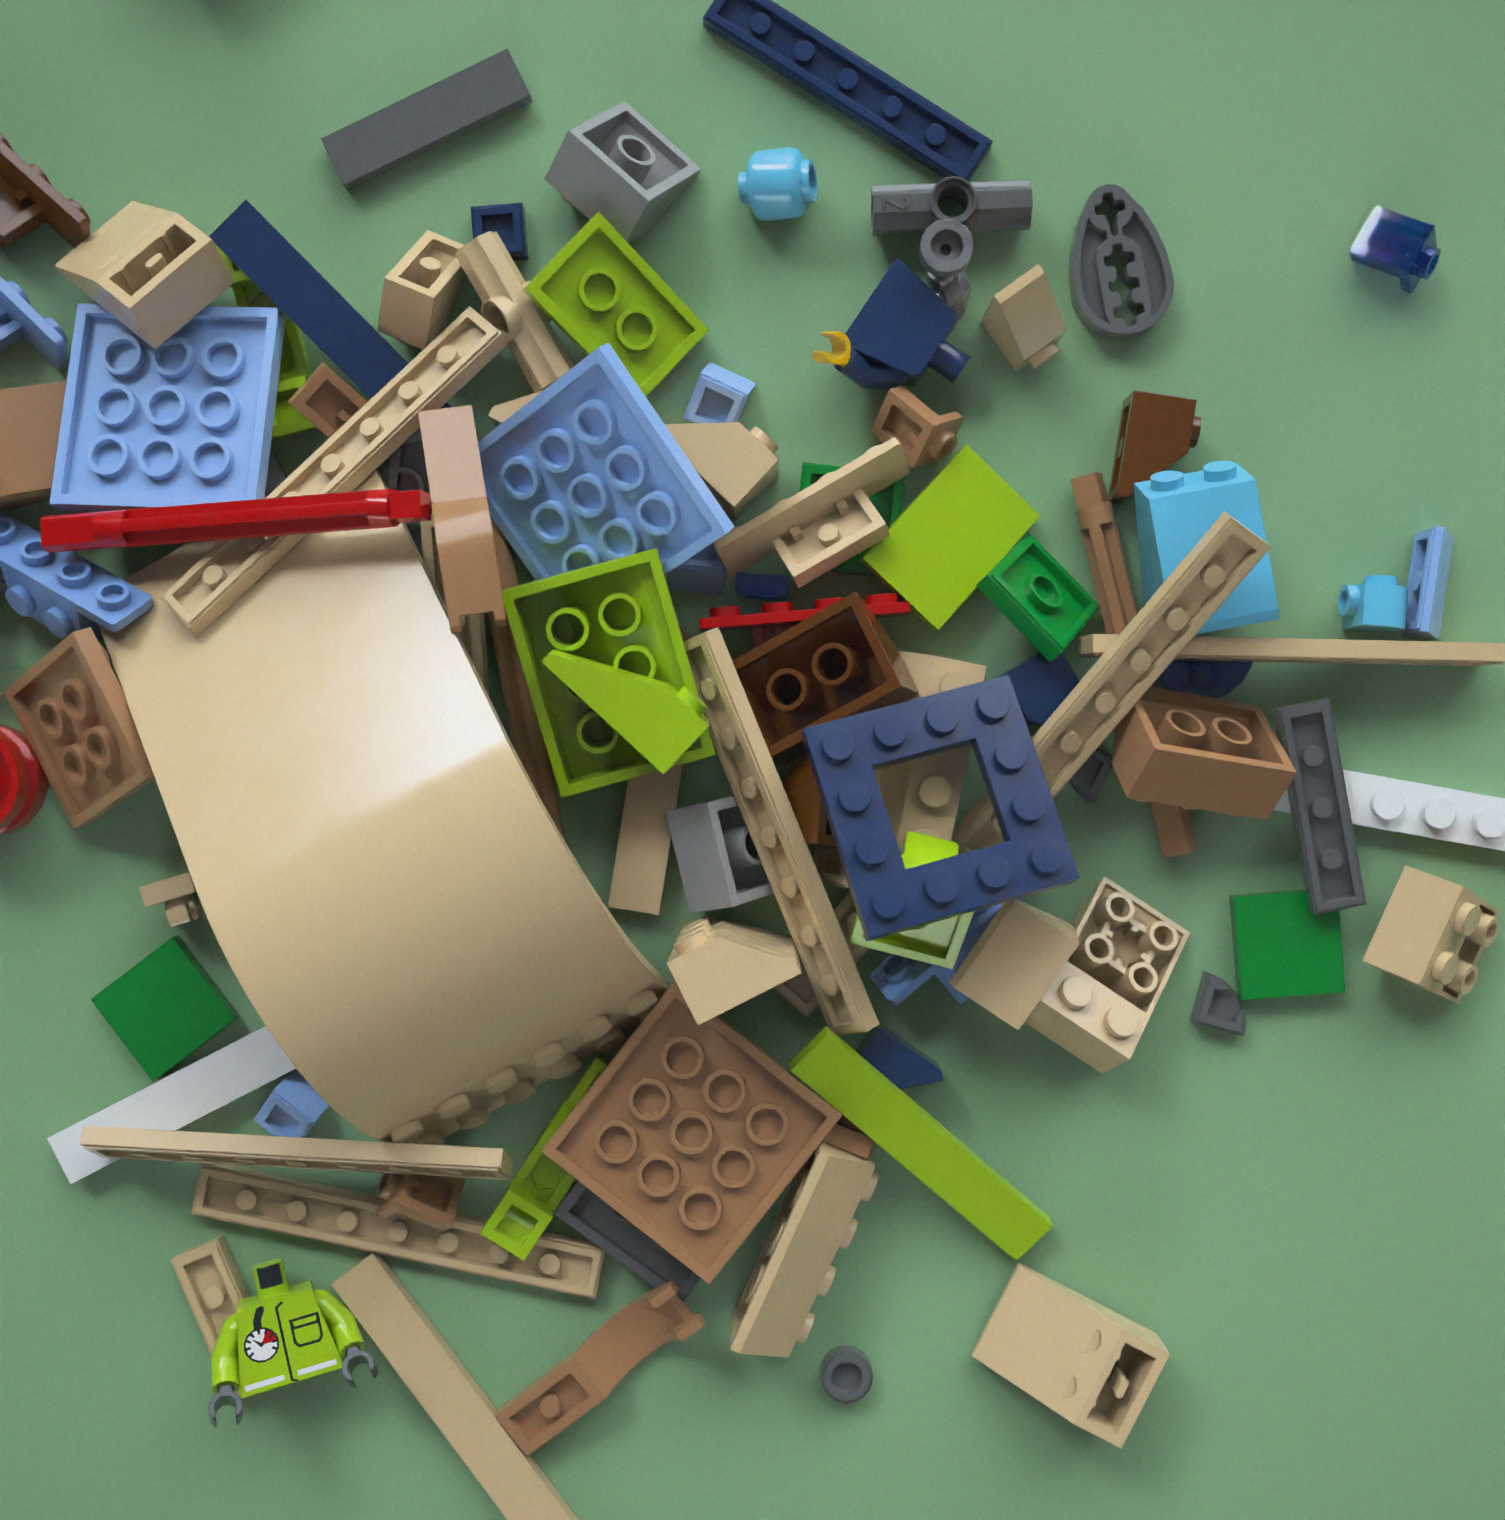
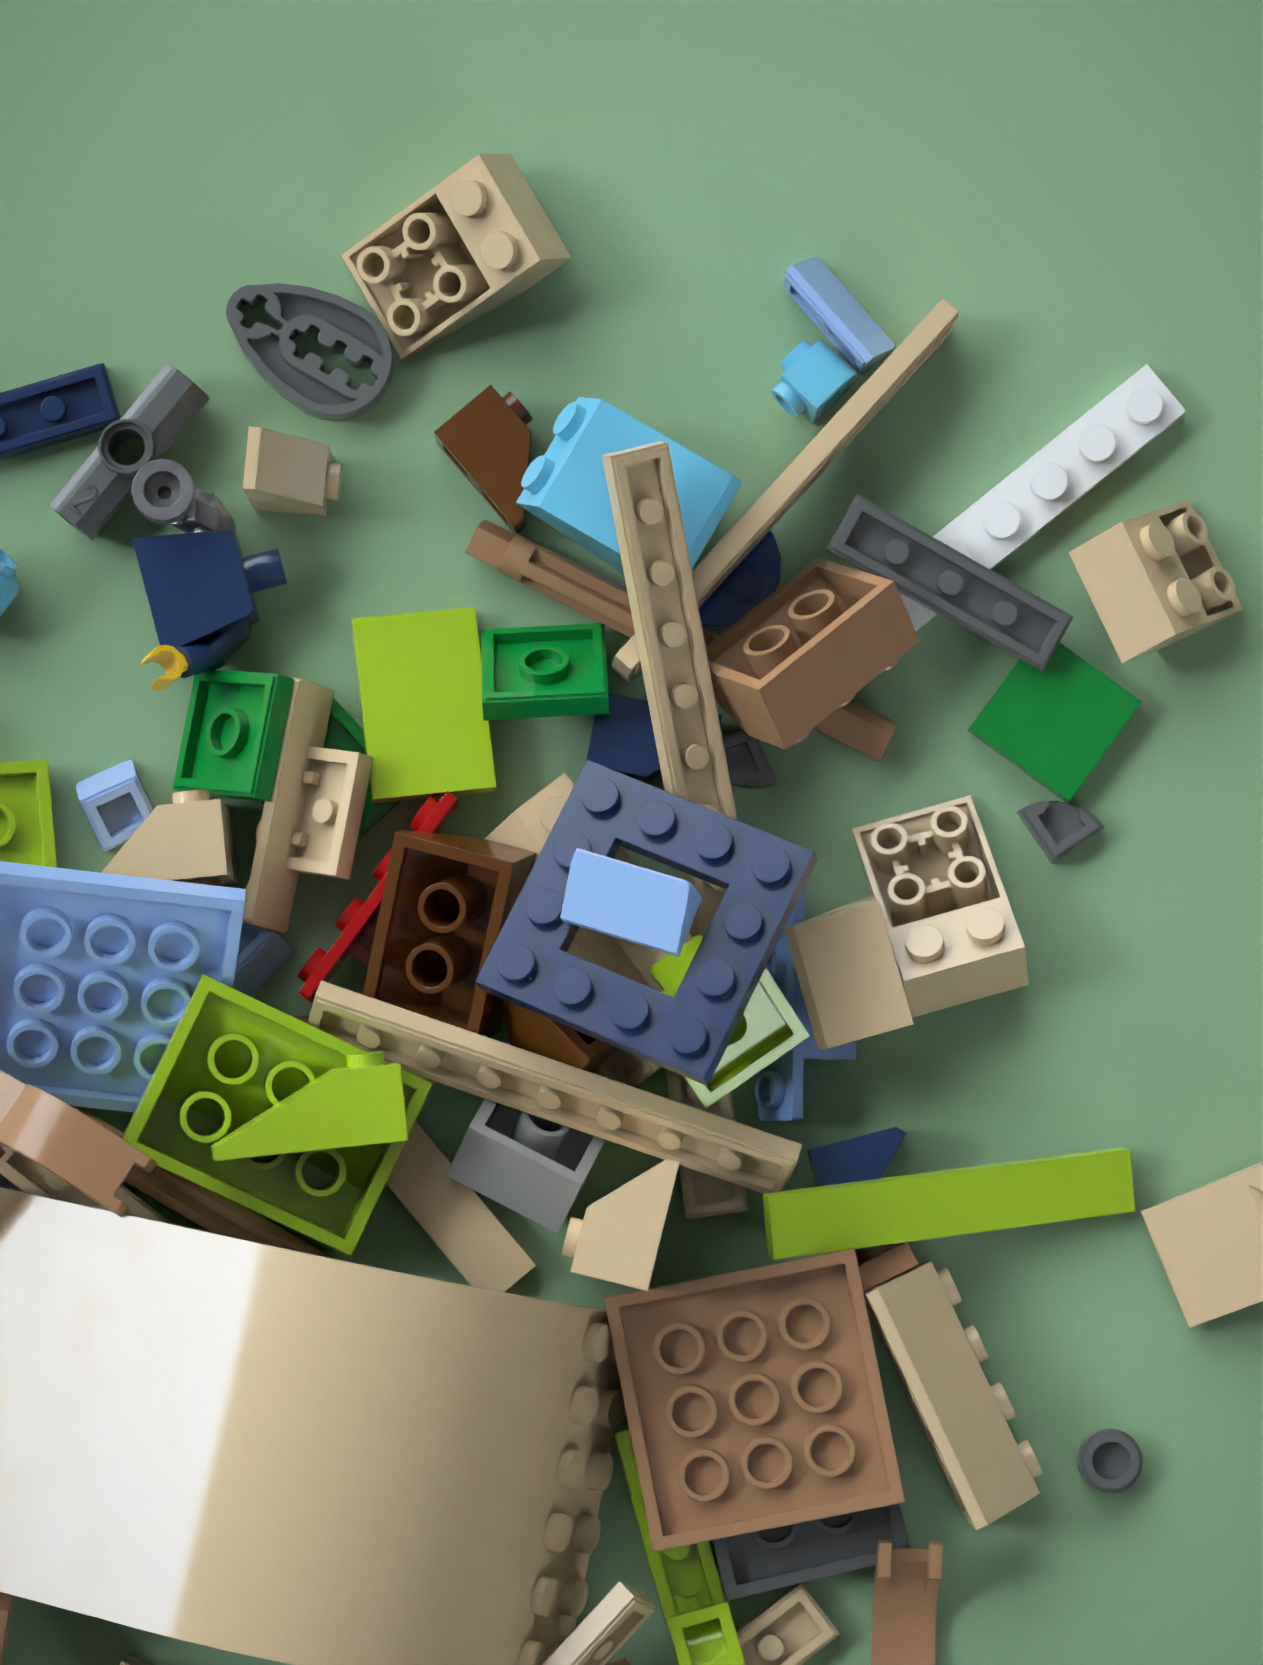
camera: 50 degrees left, 5 degrees down
clear blue tile [735,572,789,601] -> none
medium nougat bracket [870,385,964,468] -> none
clear blue bracket [1350,206,1441,293] -> none
none -> green tile [173,670,294,802]
none -> tan slope [341,154,572,359]
none -> light blue slope [560,848,702,957]

